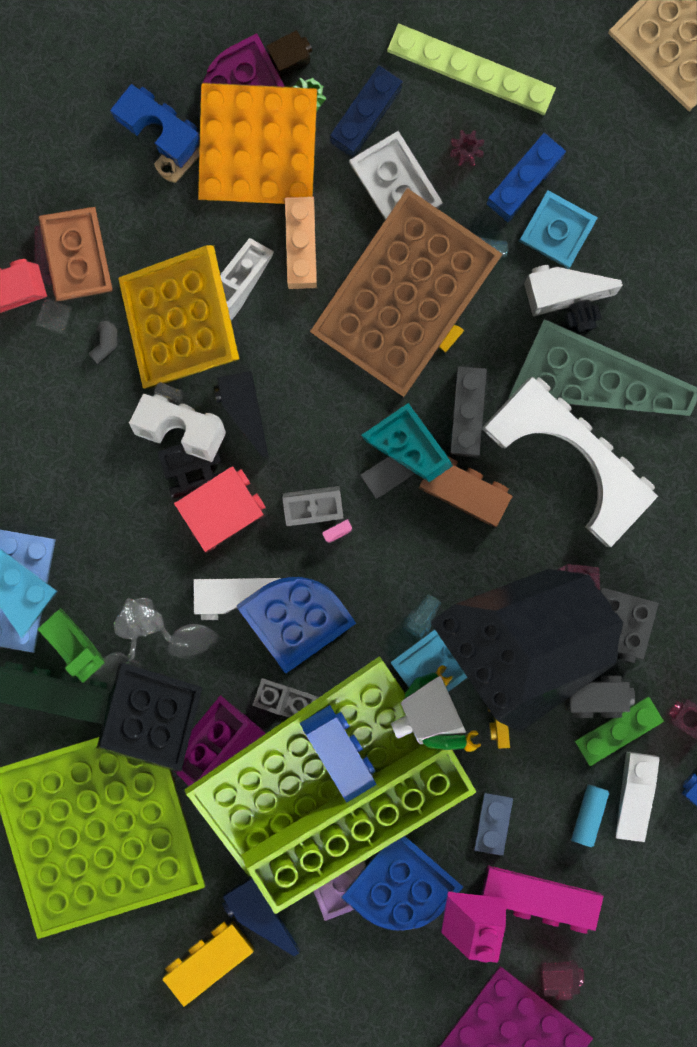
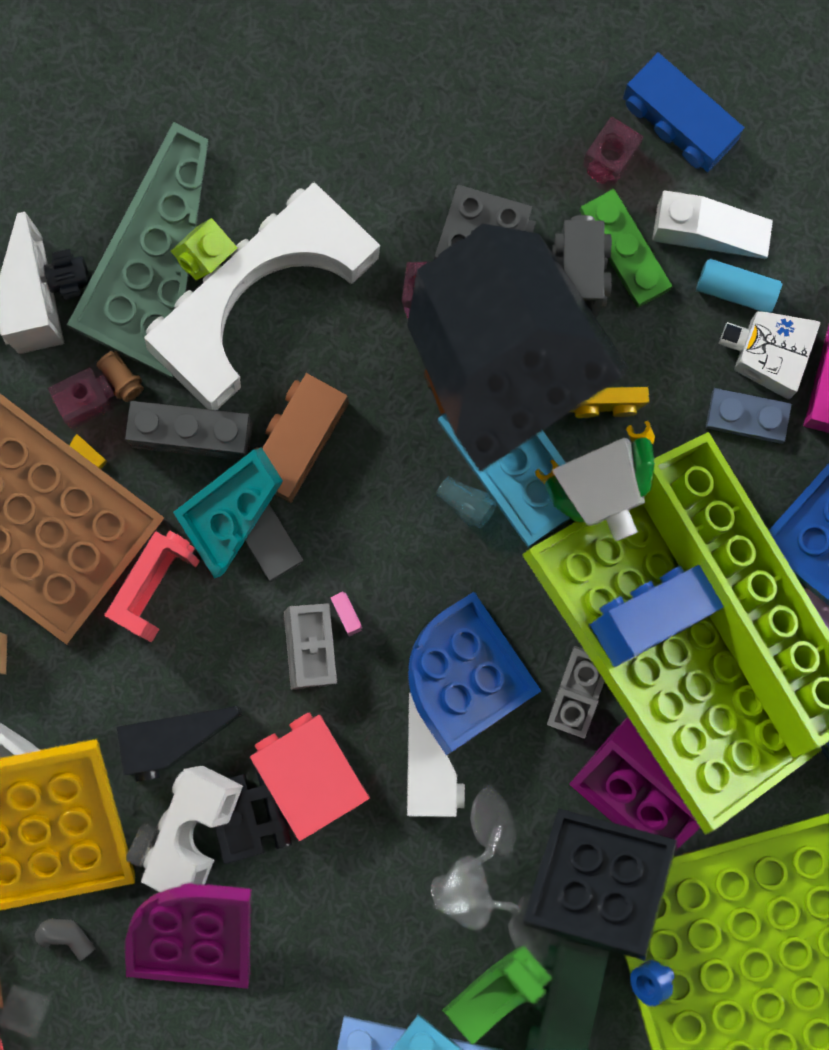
camera: 90 degrees left, 5 degrees down
none -> clear pink brick [48,367,115,430]
none -> medium nougat pin [96,351,143,402]
none -> coral panel [104,531,200,642]
none -> magenta plate [125,883,251,988]
none -> lime brick [170,218,237,281]
none -> blue tile [630,960,674,1006]
none -> white torso [719,311,821,399]

